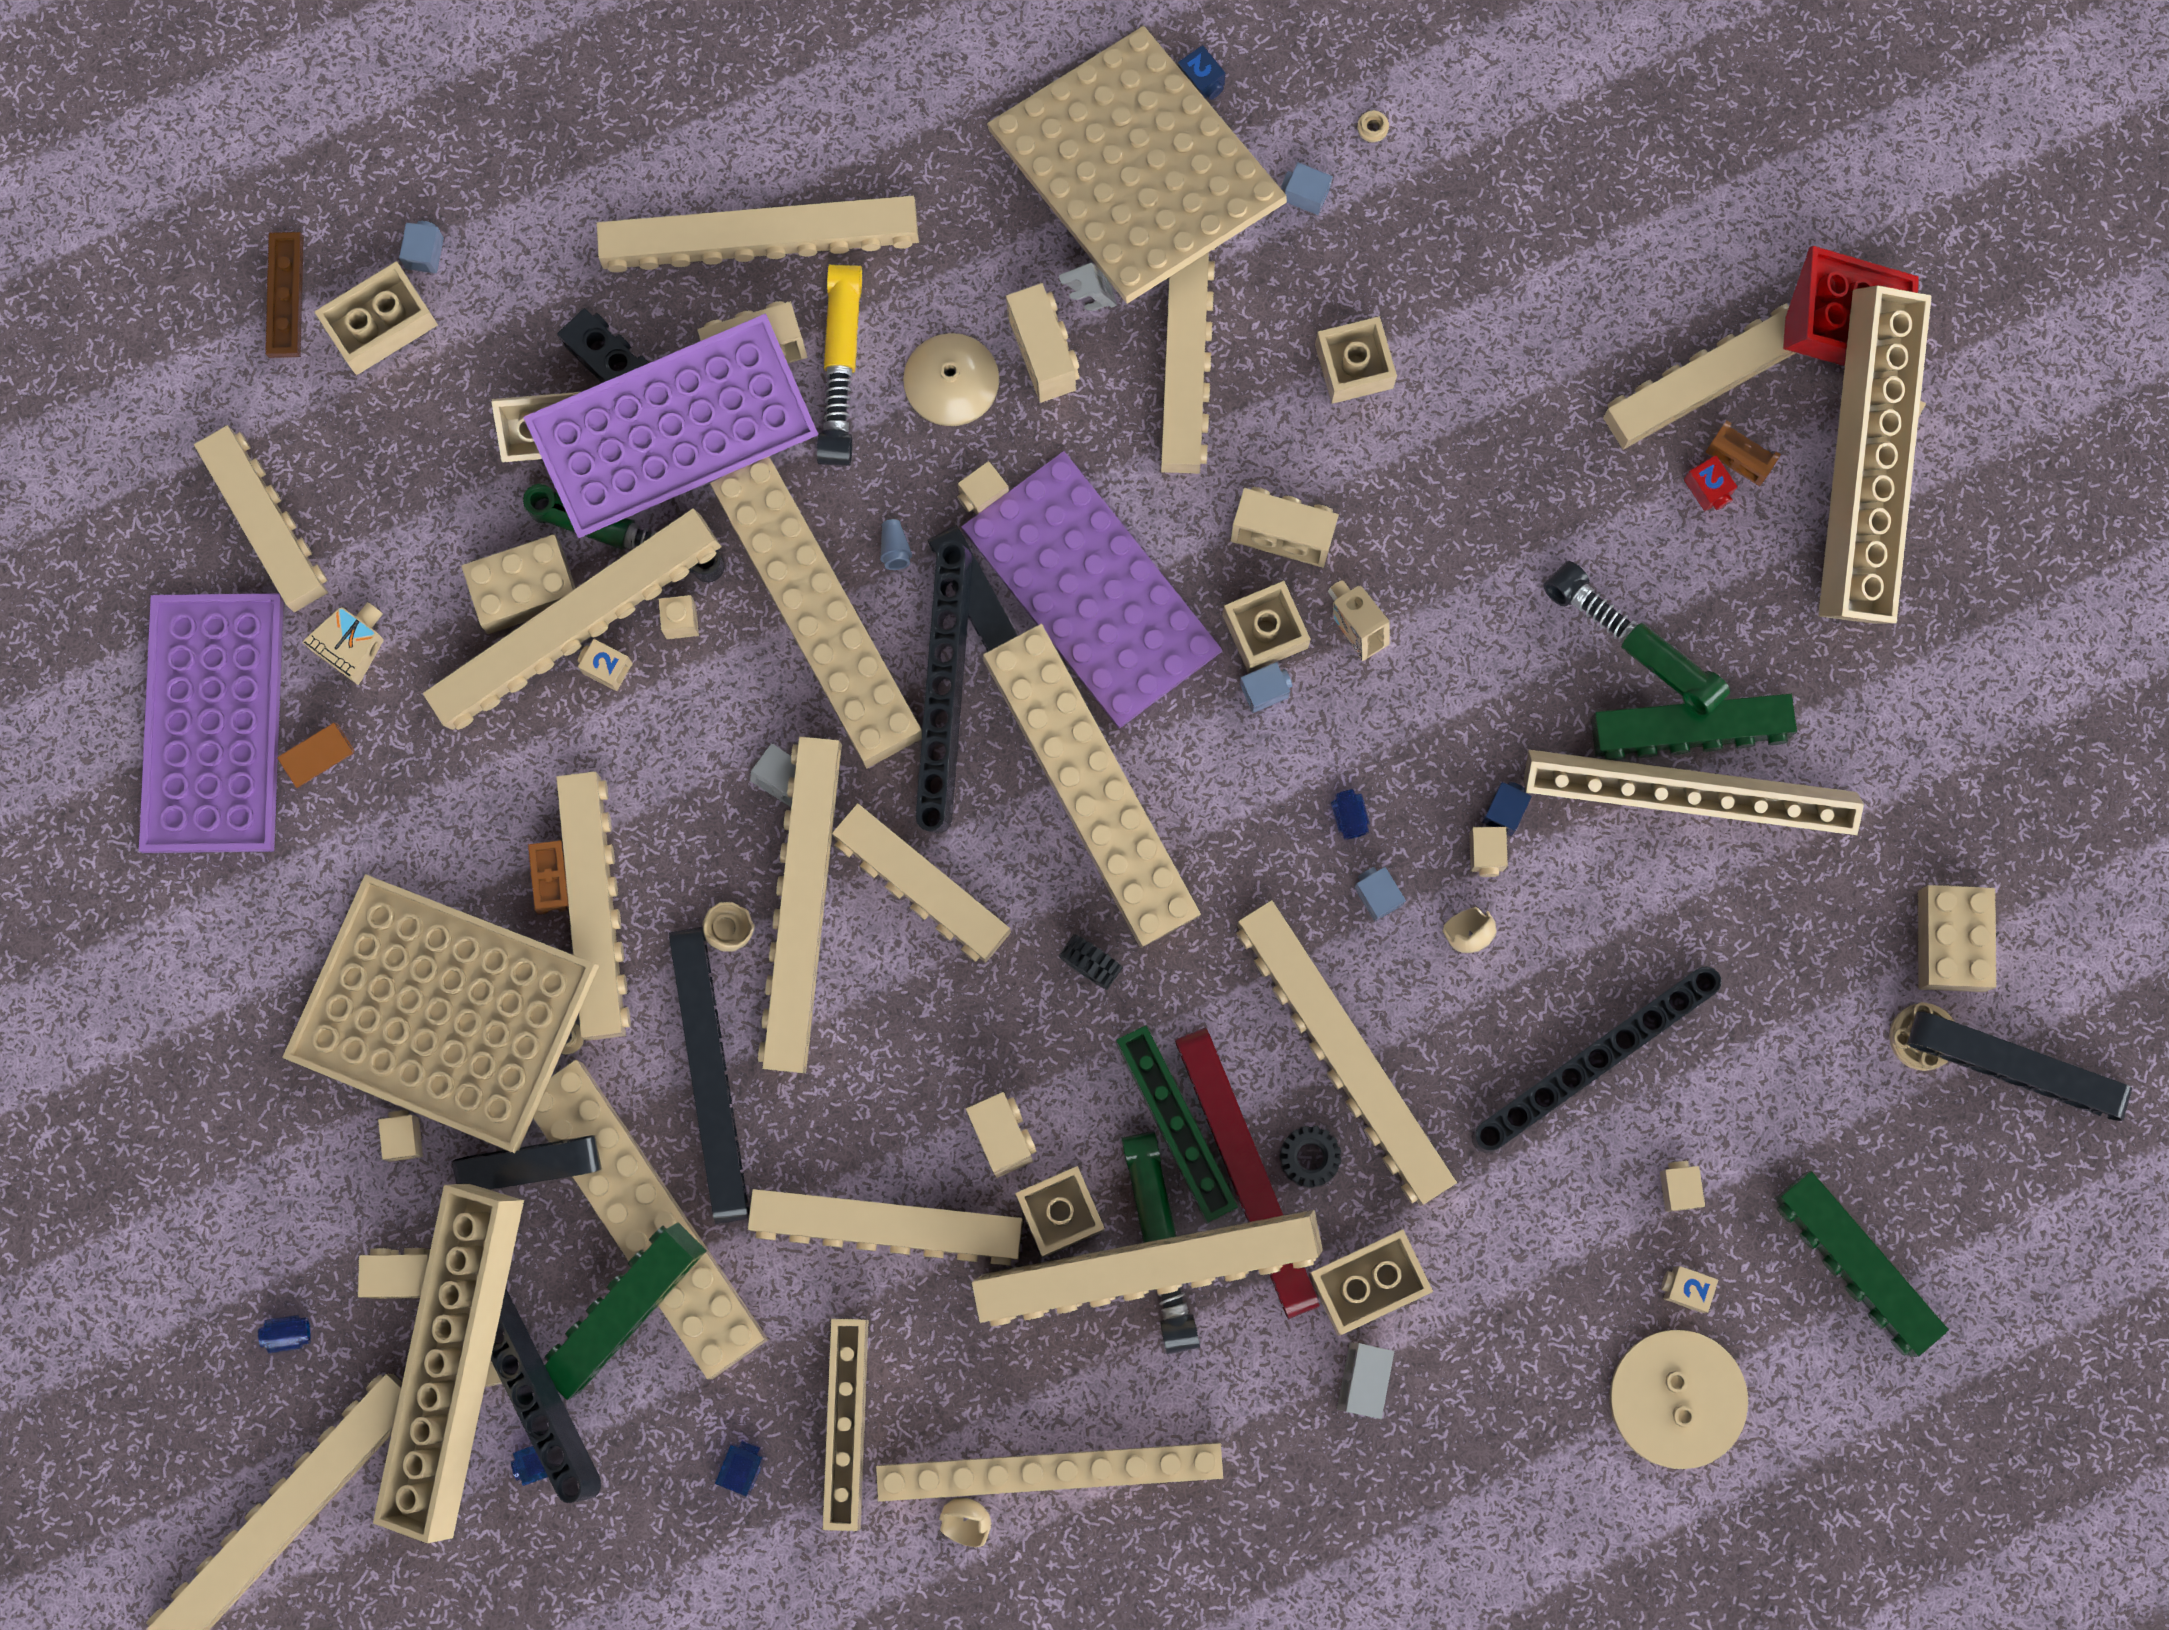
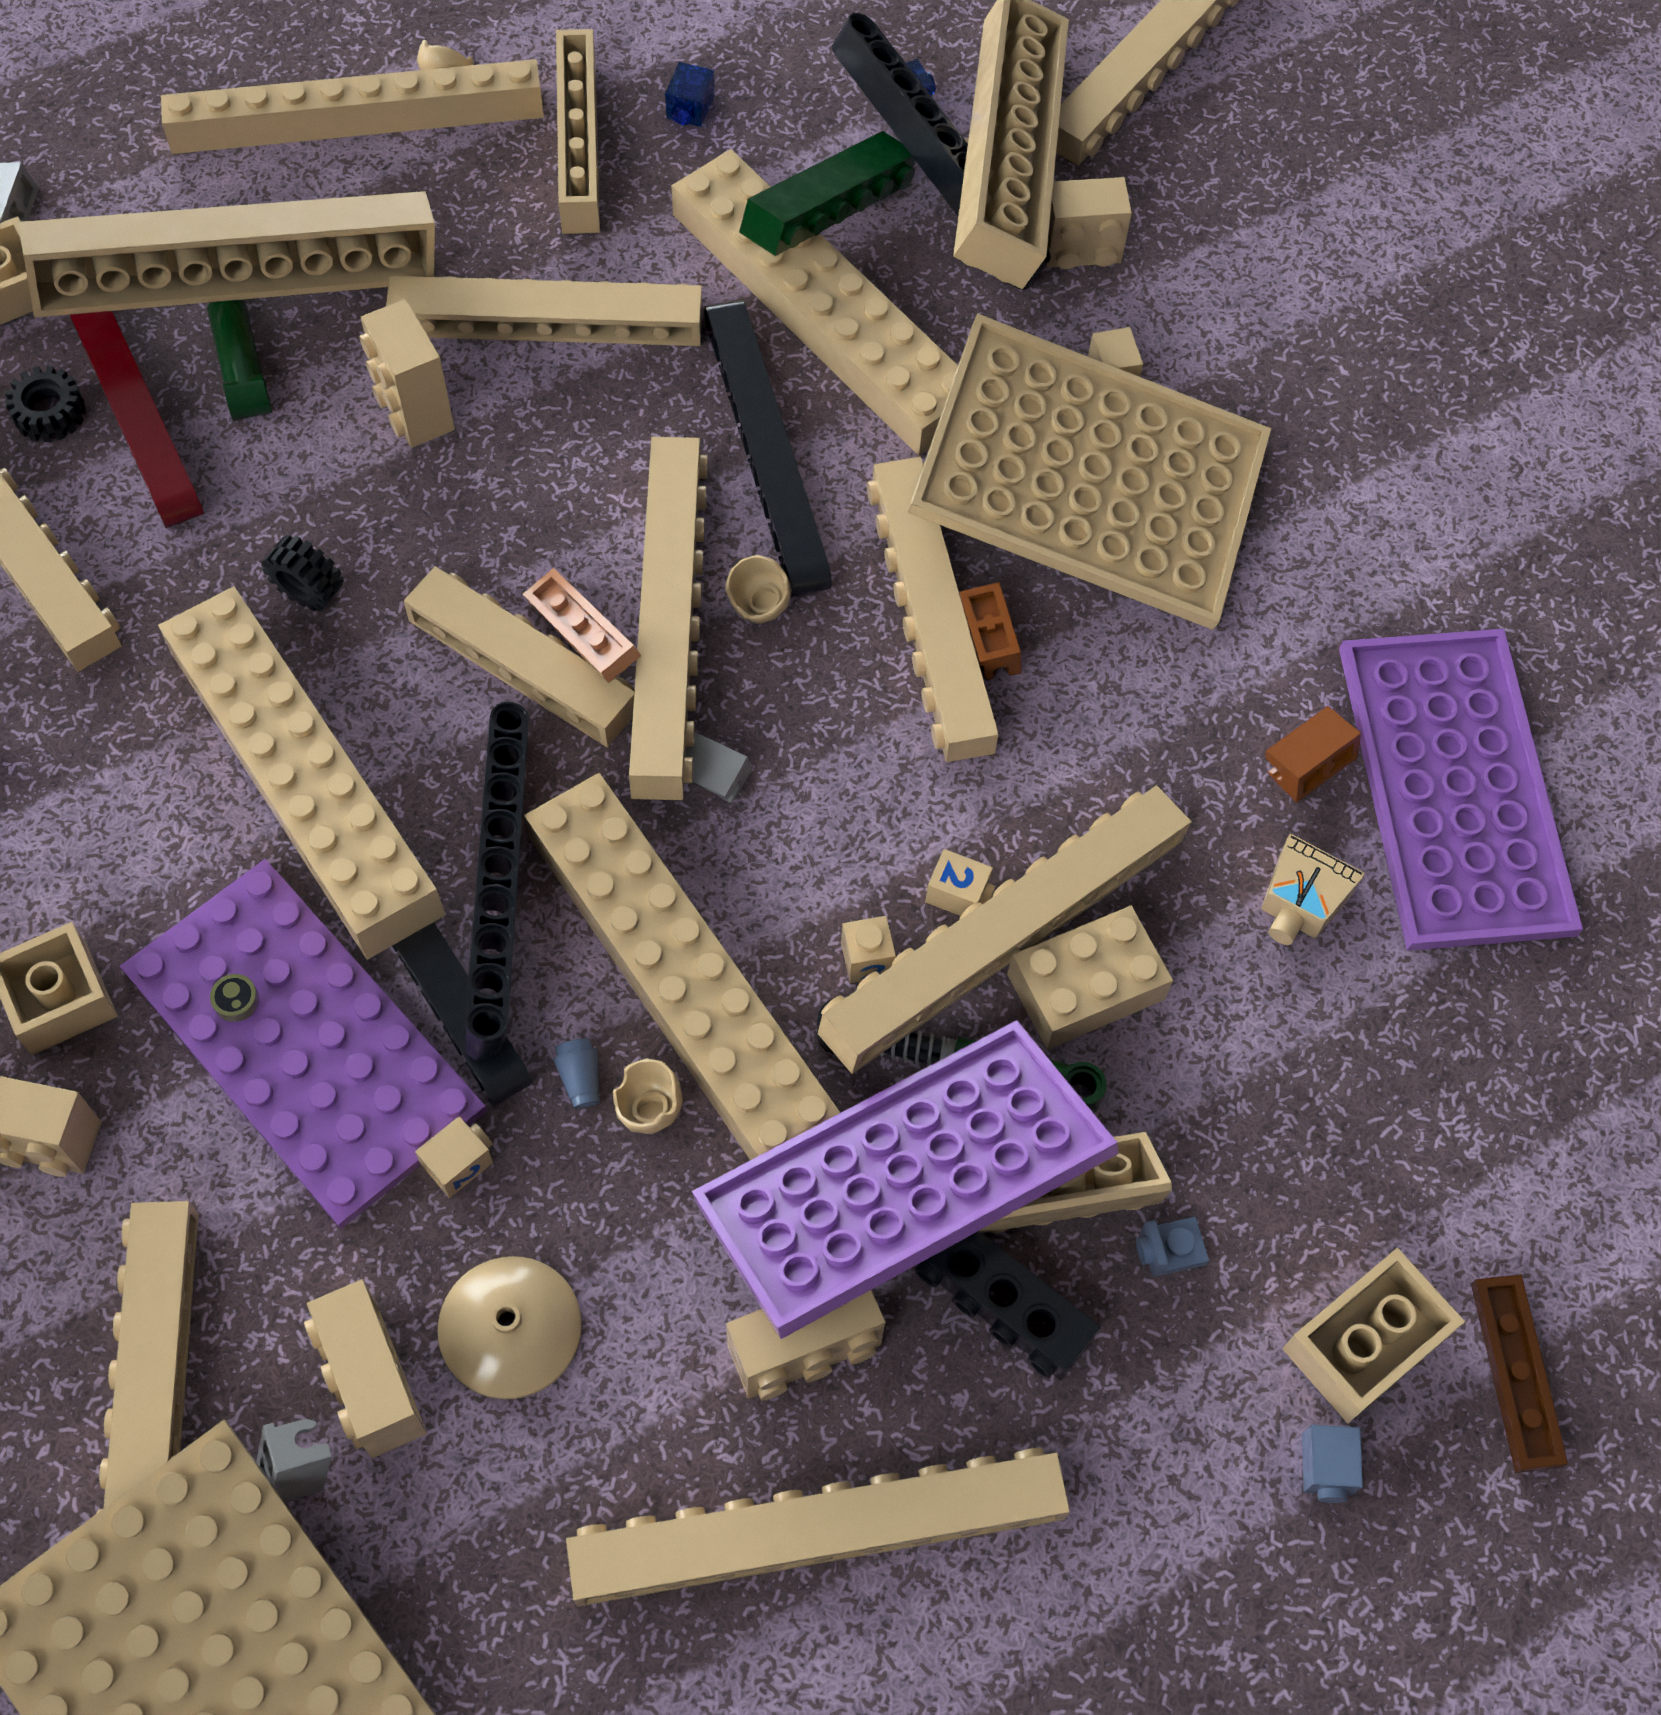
camera: 170 degrees right, 15 degrees down
tan brick [194,425,328,612] -> none
clear blue brick [258,1315,311,1354] -> none
black beam [451,1135,602,1190] -> none
piece [817,264,862,466] -> none
tan brick [1015,1166,1105,1258] -> none
dark green brick [1116,1025,1238,1224] -> none
sand blue brick [1239,662,1293,713] -> none
none -> olive tile [210,974,259,1022]
none -> plate [522,568,641,683]
none -> tan hair [613,1058,683,1134]
none -> sand blue bracket [1136,1217,1209,1277]

